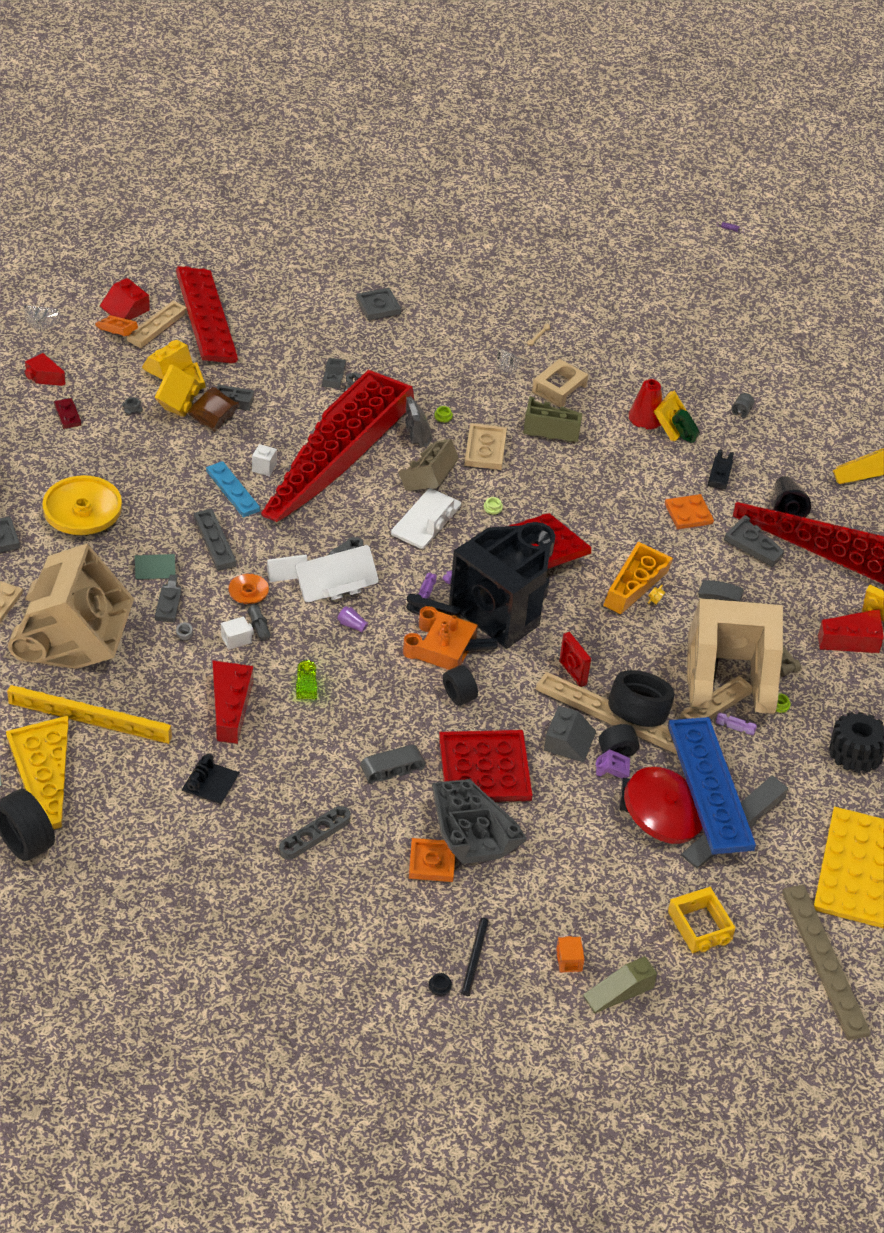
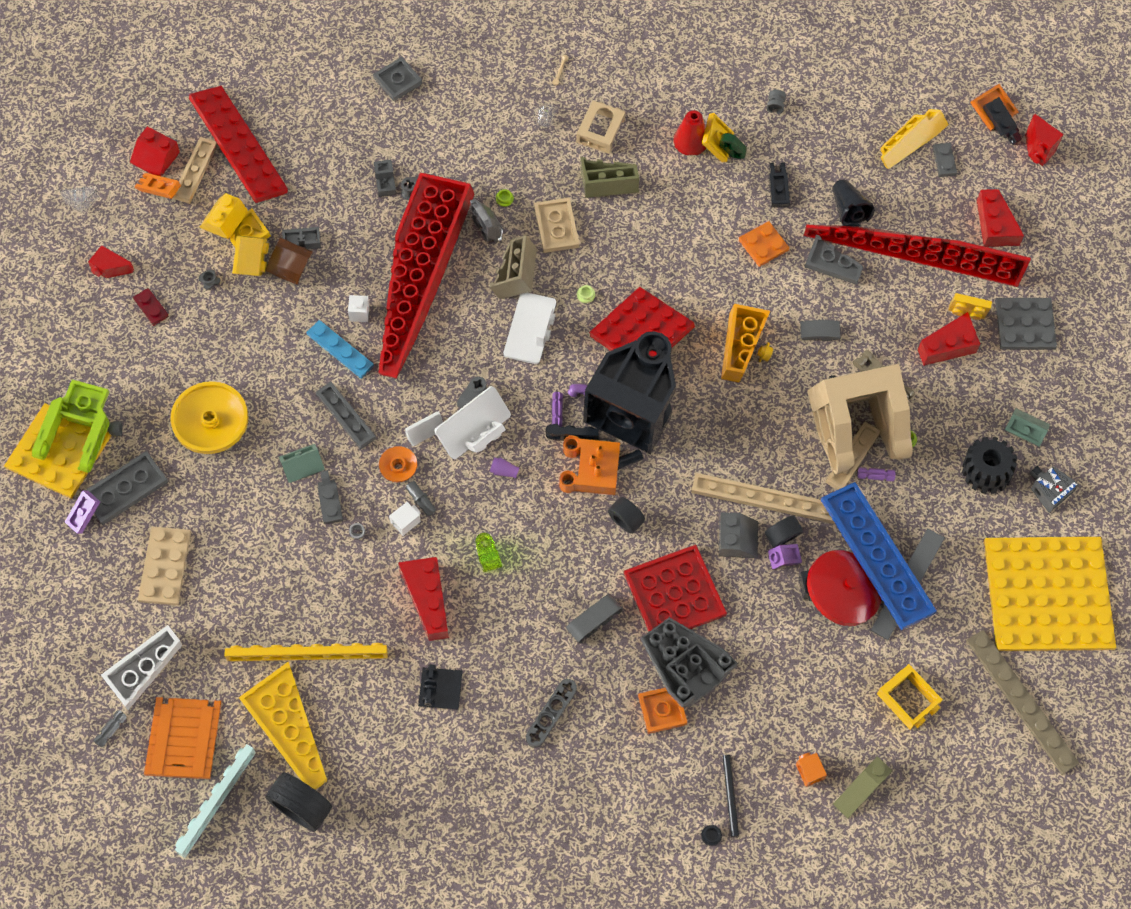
camera: 15 degrees left, 20 degrees up
tan brick [8,543,134,669] -> none
red plate [559,631,591,687] -> none
black tyre [608,670,675,727] -> none

